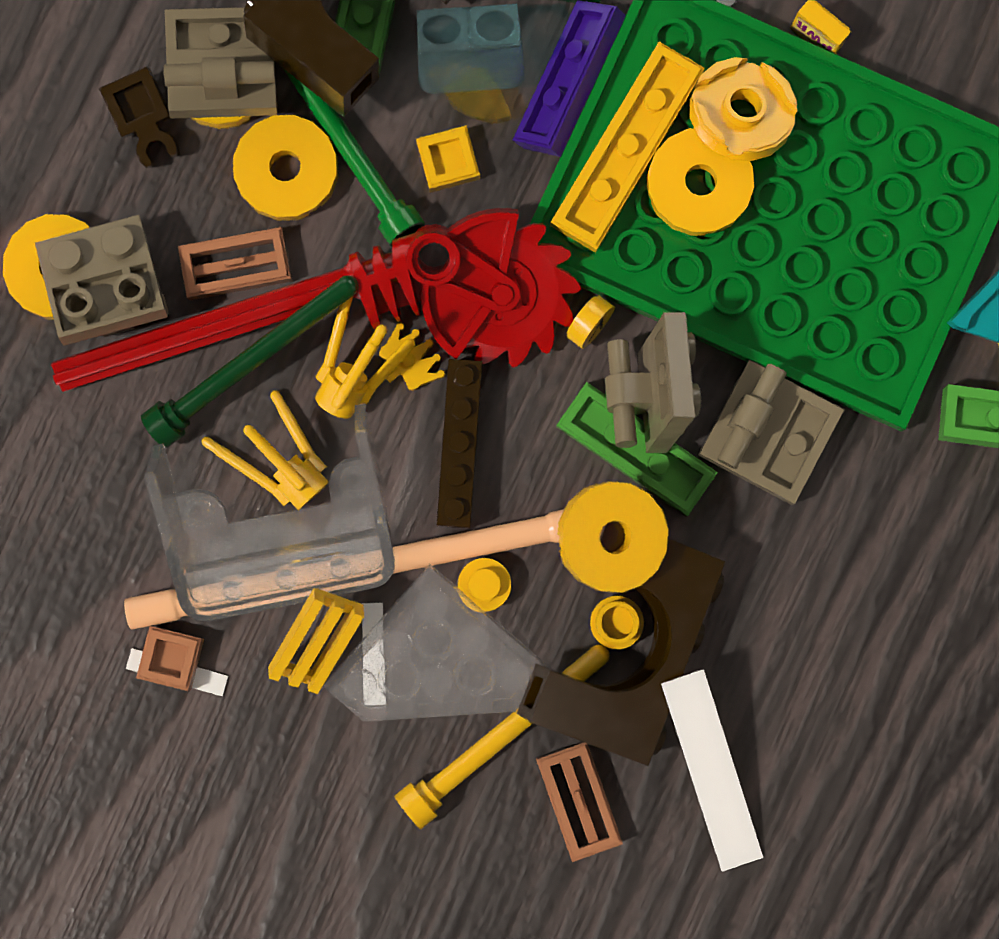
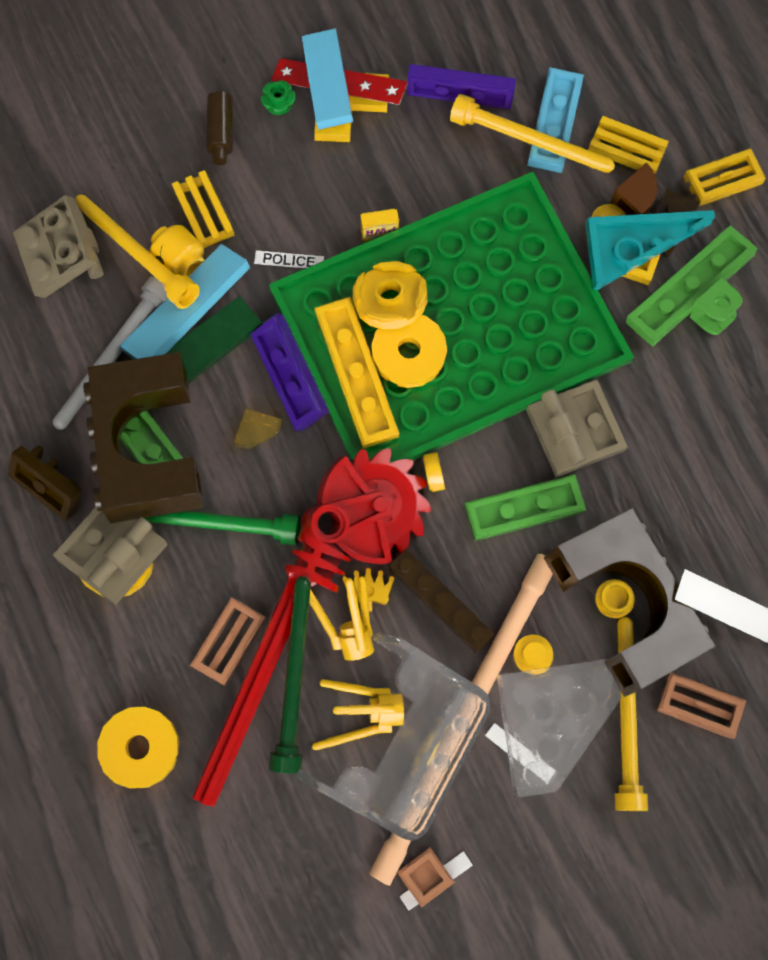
camera: 55 degrees left, 10 degrees down
dark tan plate [35,215,169,346] -> none
dark brown plate [99,67,180,168] -> none
yellow tile [233,115,338,221] -> none
yellow tile [268,588,364,694] -> none
clear light blue piece [416,4,525,93] -> none
yellow tile [416,125,480,193] -> none
yellow tile [557,481,668,593] -> none
dark tan plate [605,312,701,453] -> none

